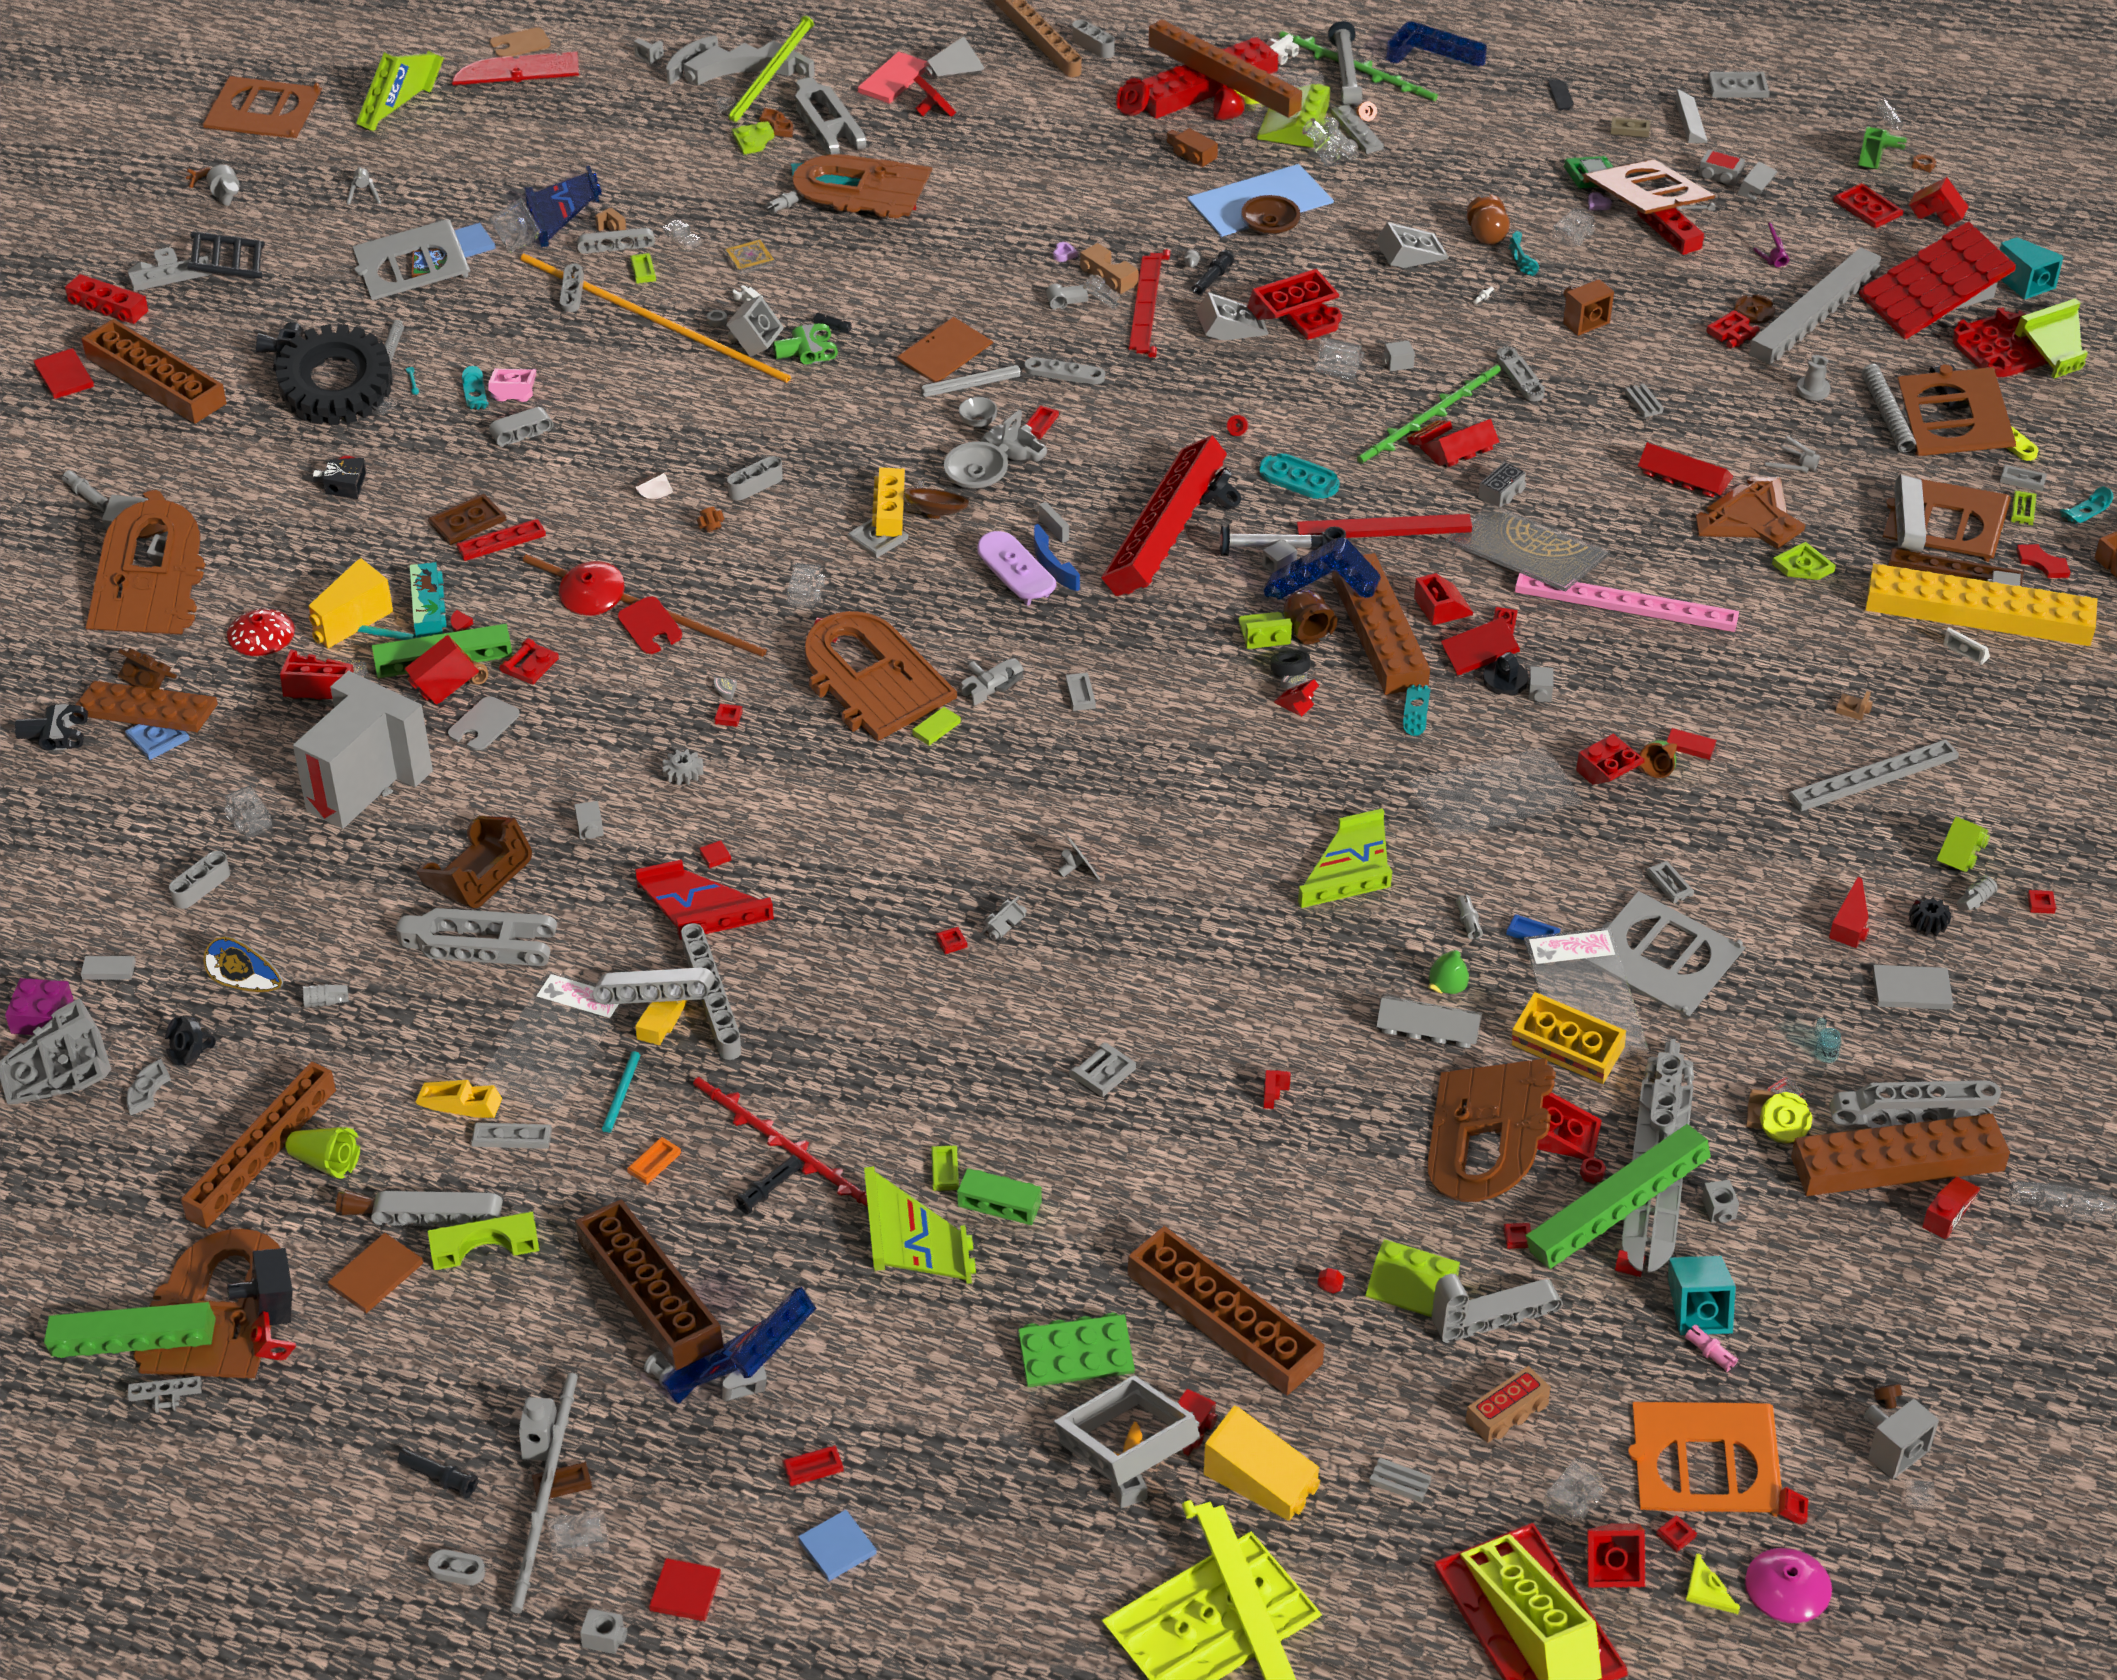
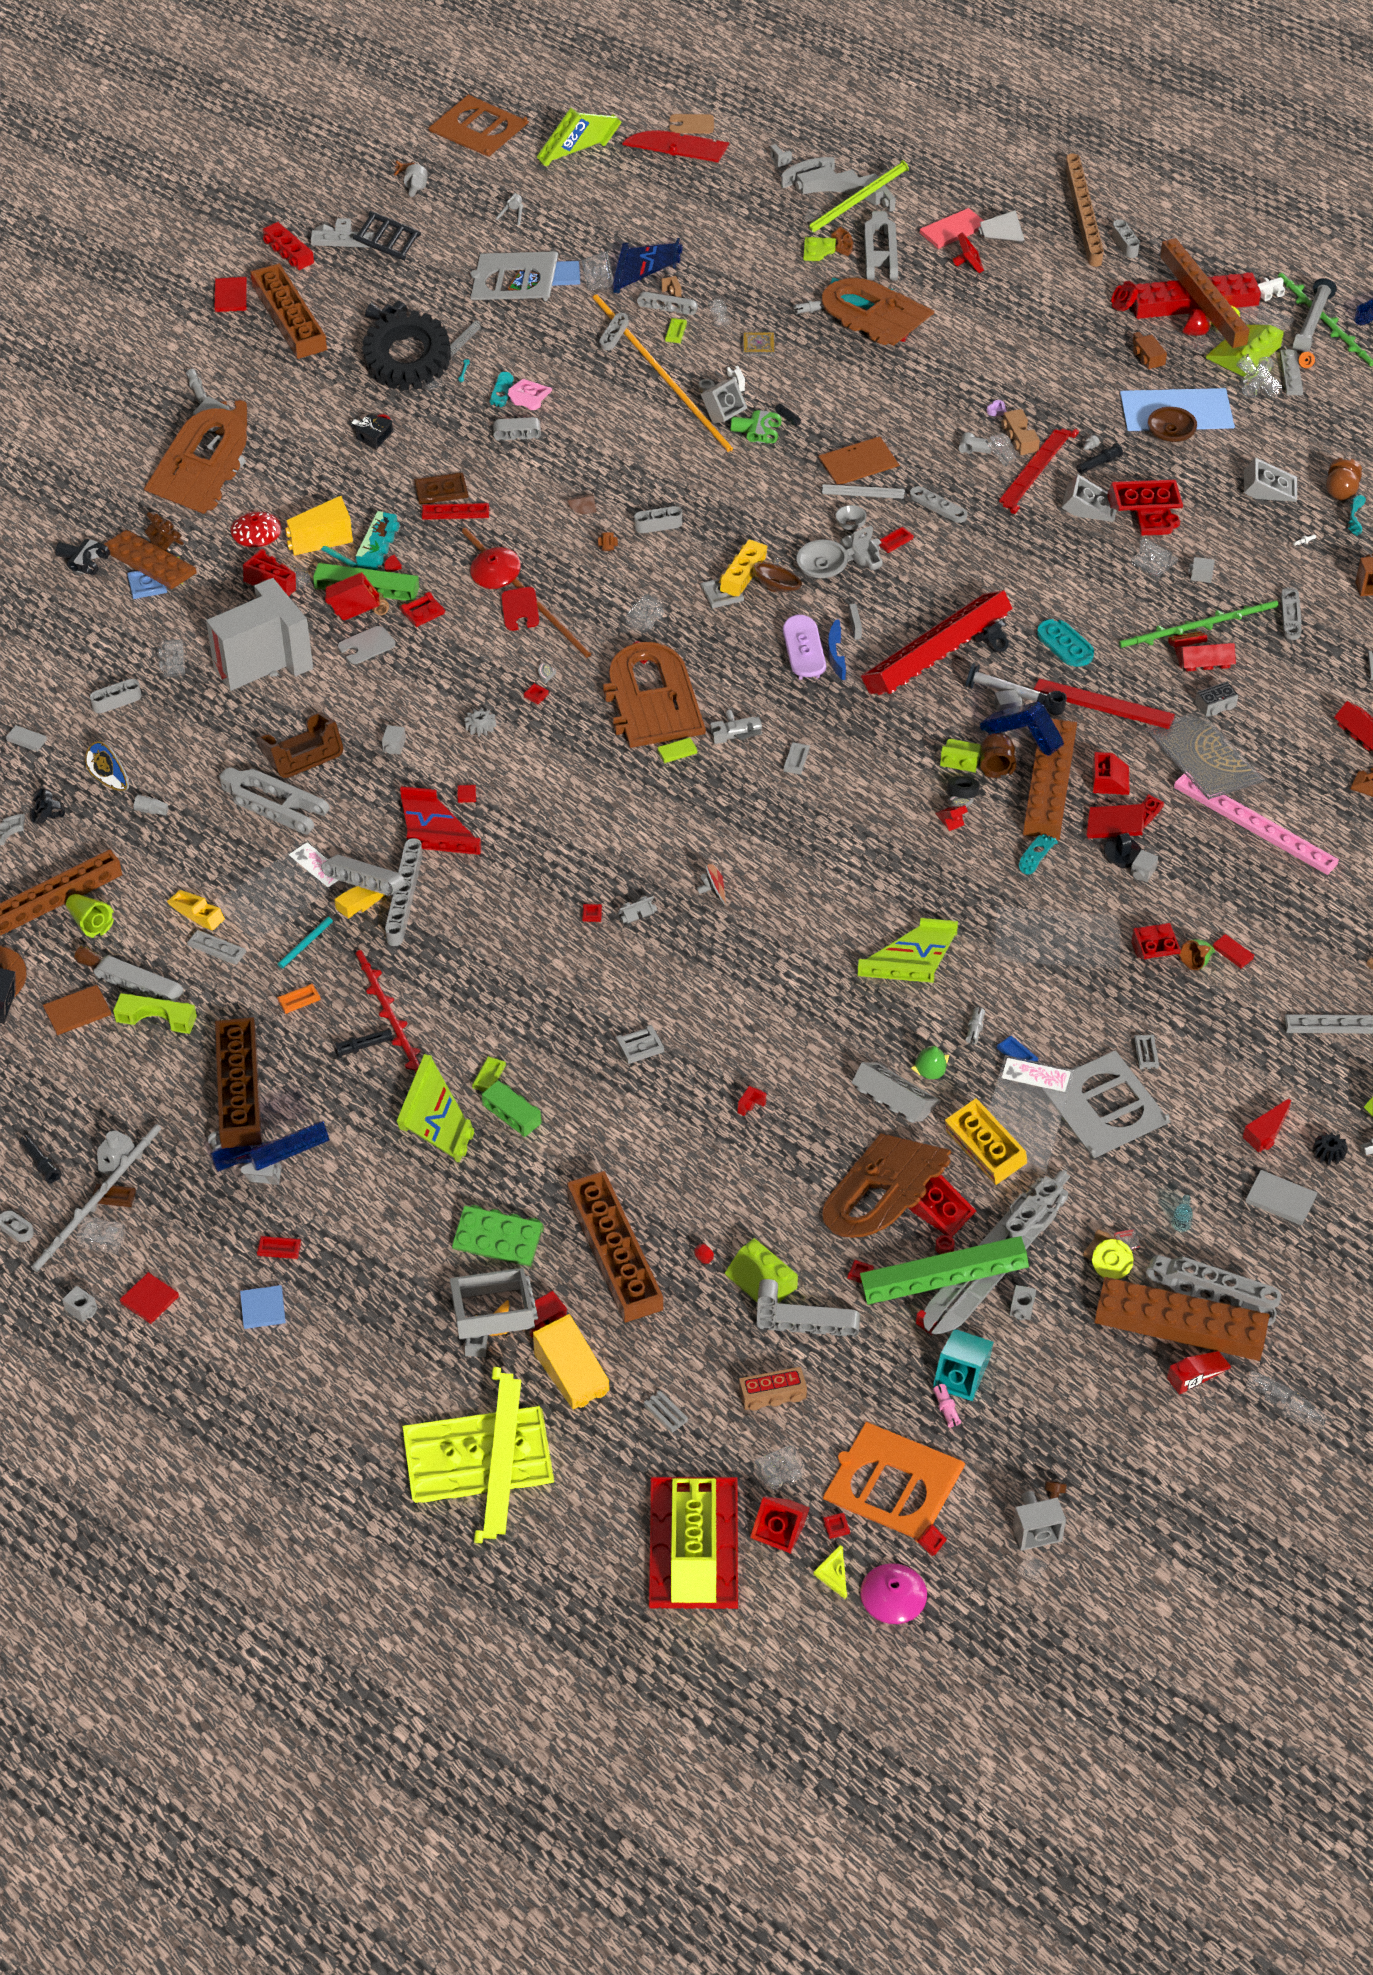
camera: 25 degrees right, 5 degrees up
red tile [1227,415,1249,436] -> none

